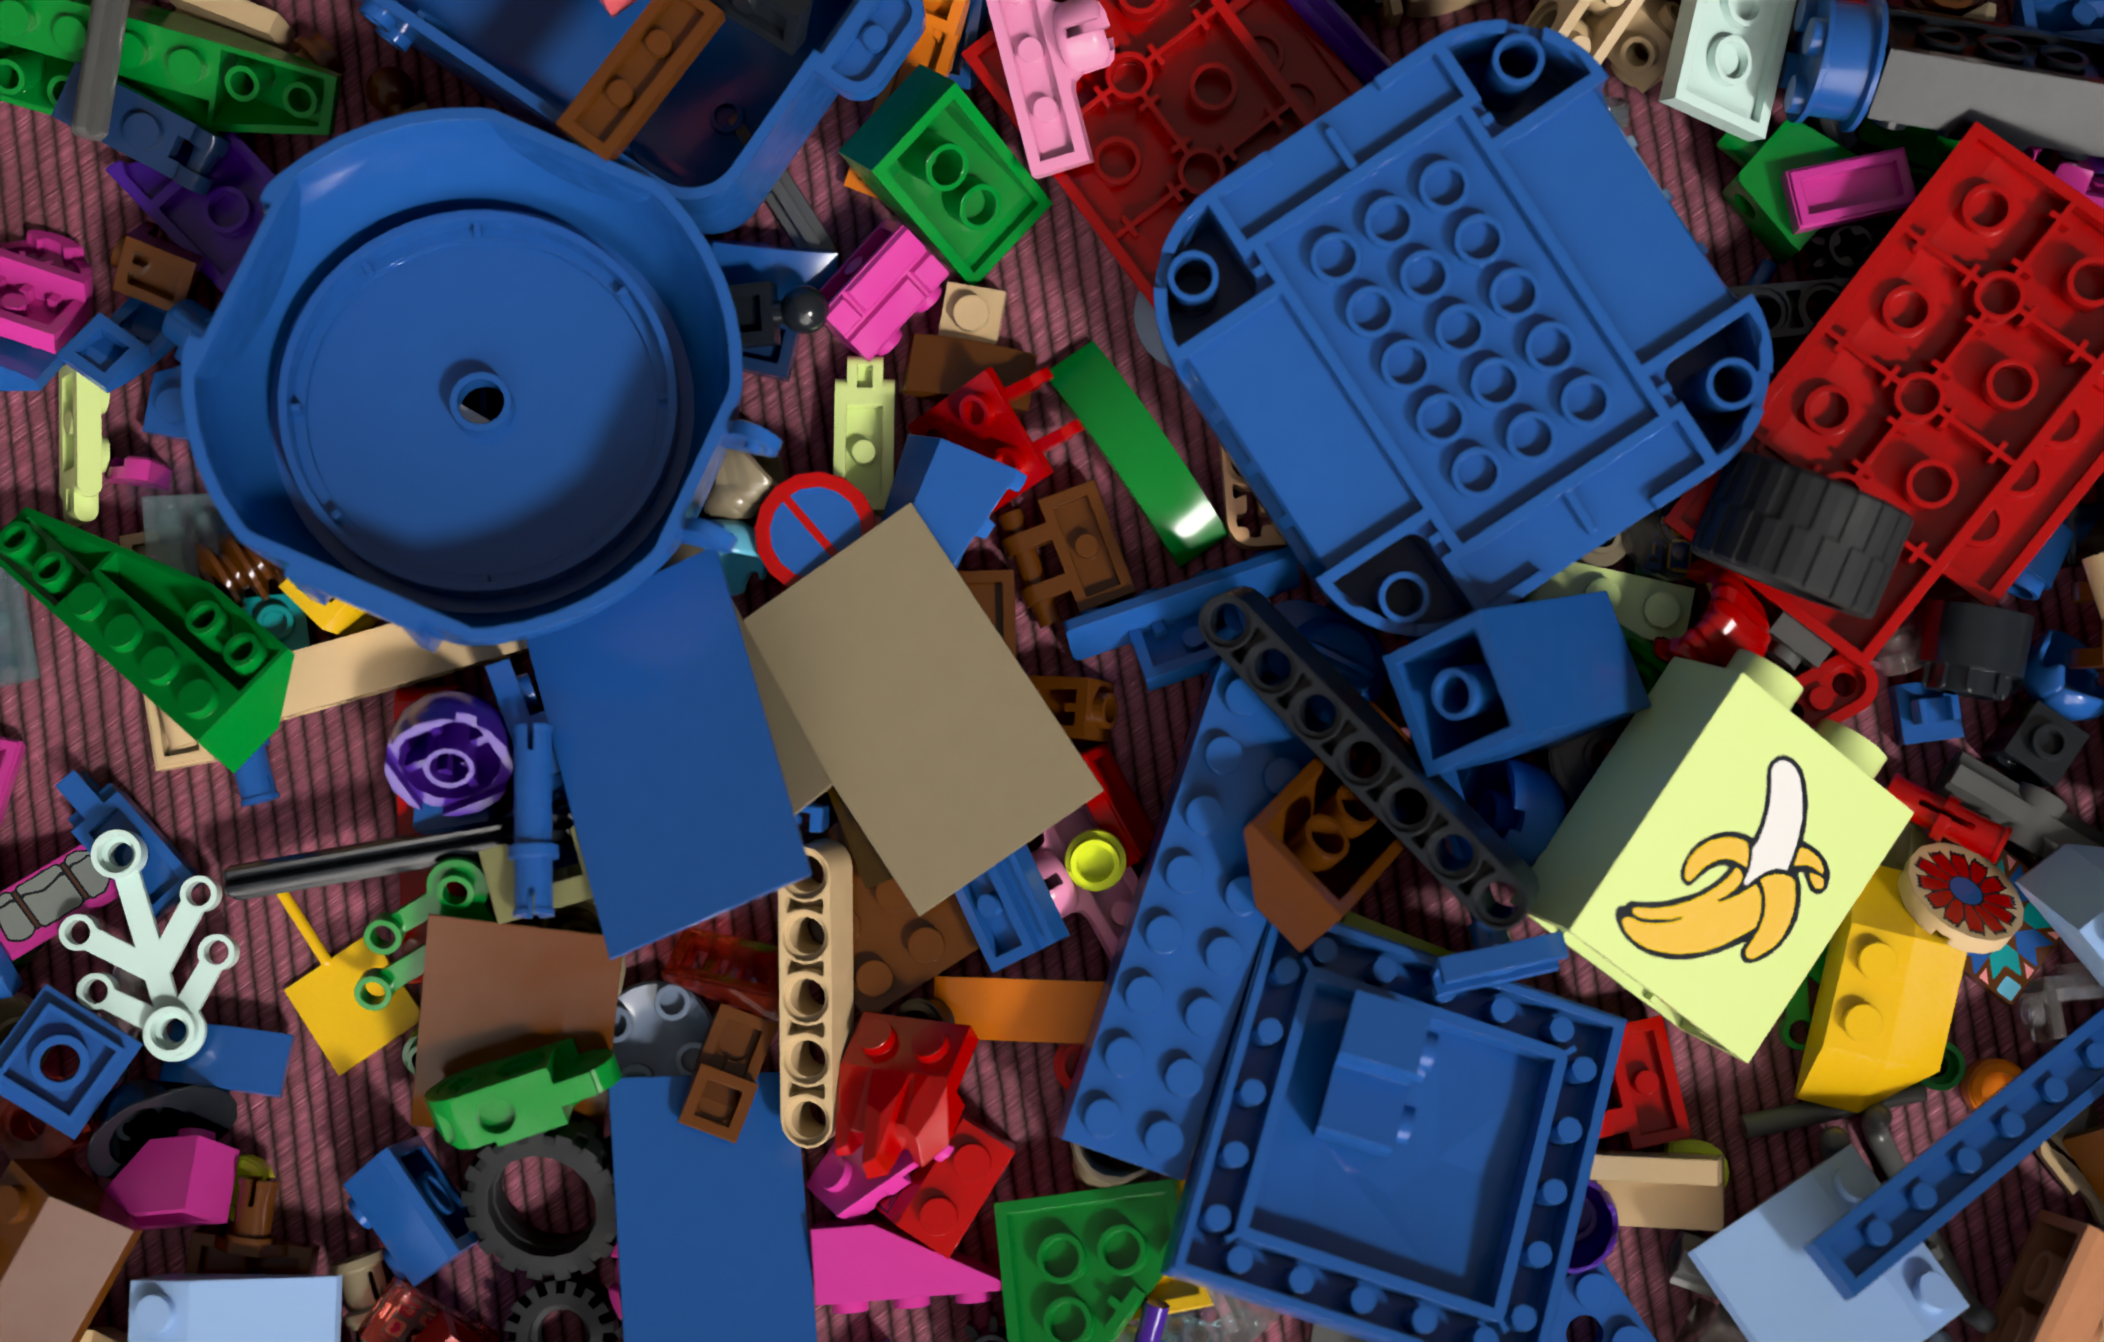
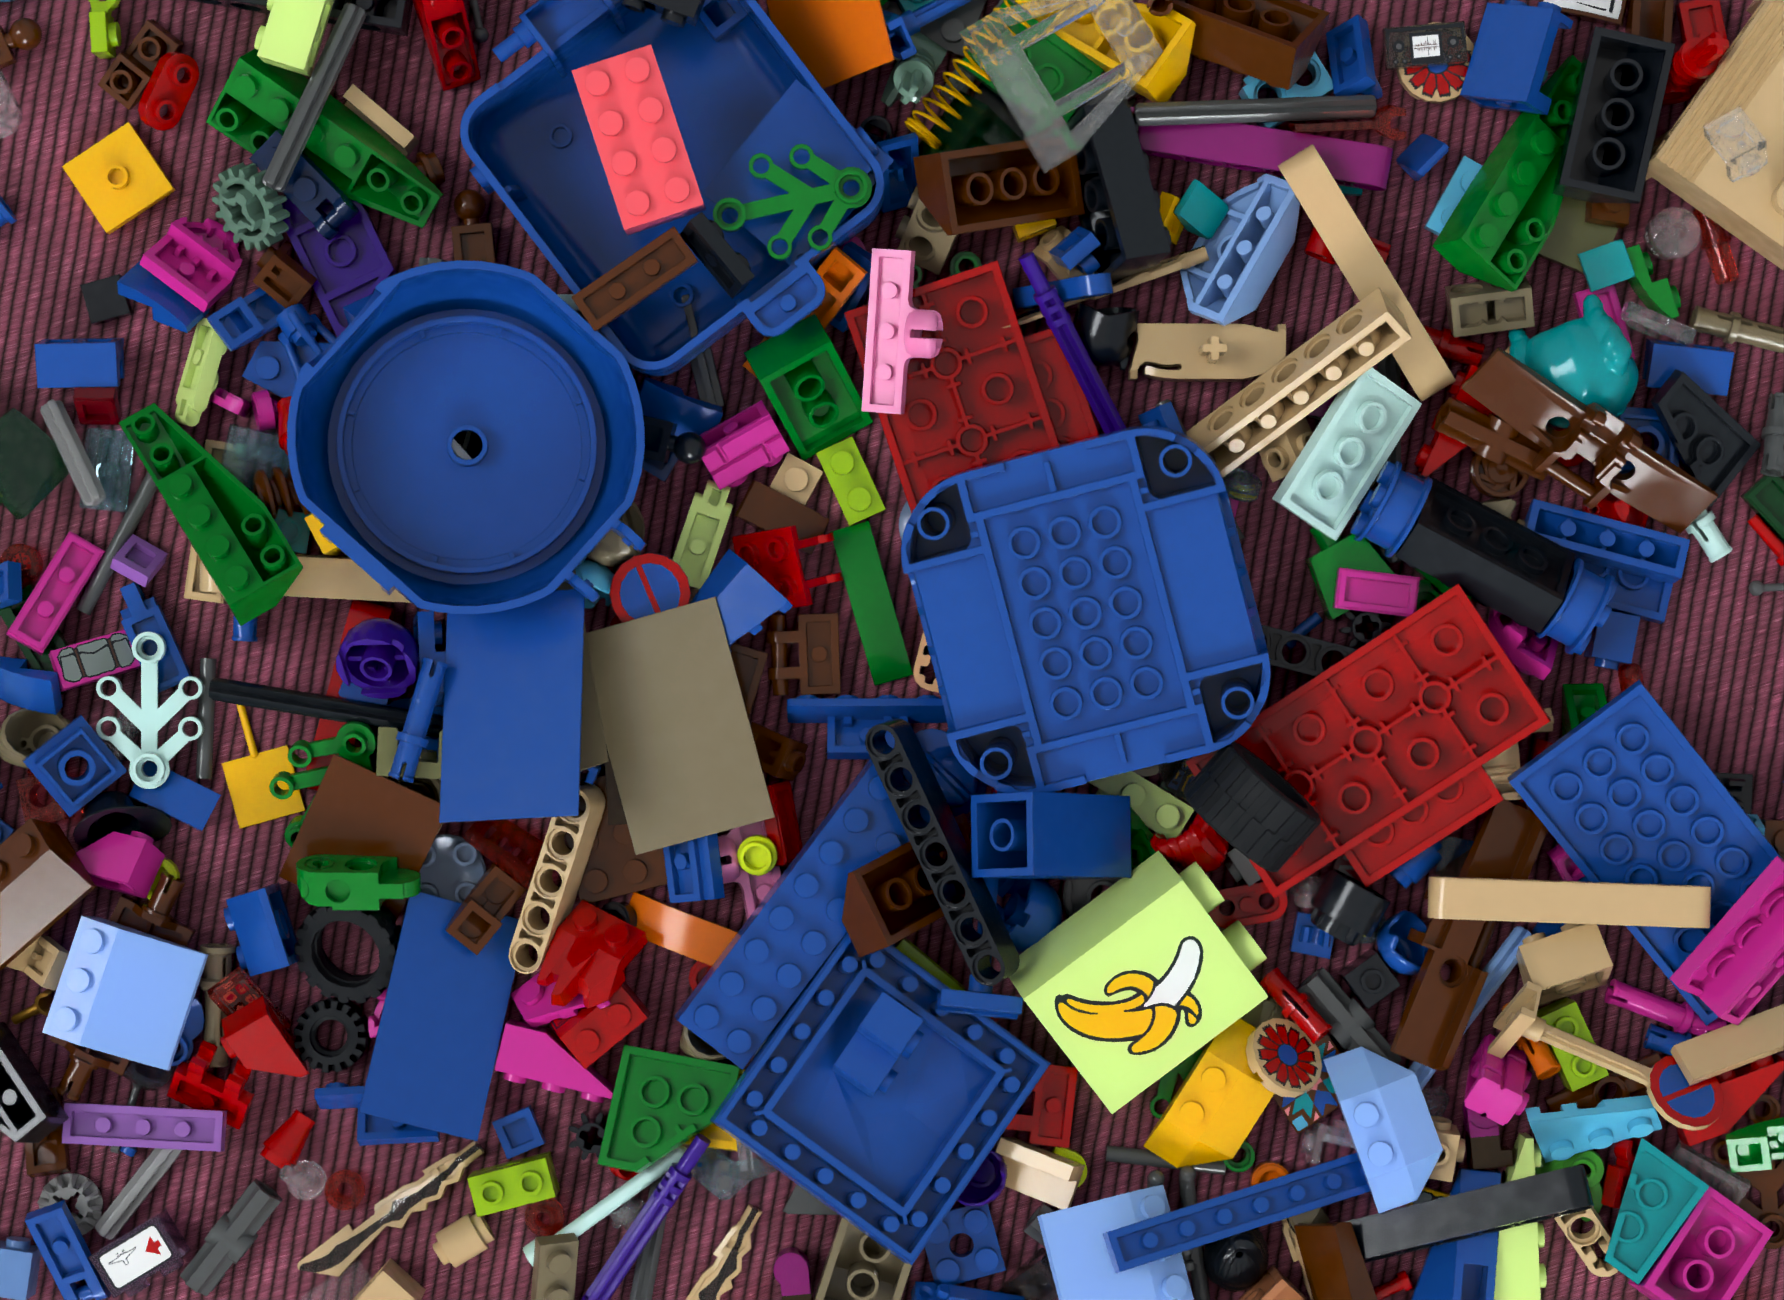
camera: 10 degrees right, 5 degrees up
none -> dark grey bar [76,472,157,615]
none -> medium lavender plate [110,534,168,587]
none -> dark grey bar [196,658,216,779]
none -> sand green gear [212,162,290,251]
none -> dark pink tile [251,389,278,432]
none -> lime plate [816,437,886,526]
none -> black hair [1203,1228,1269,1292]

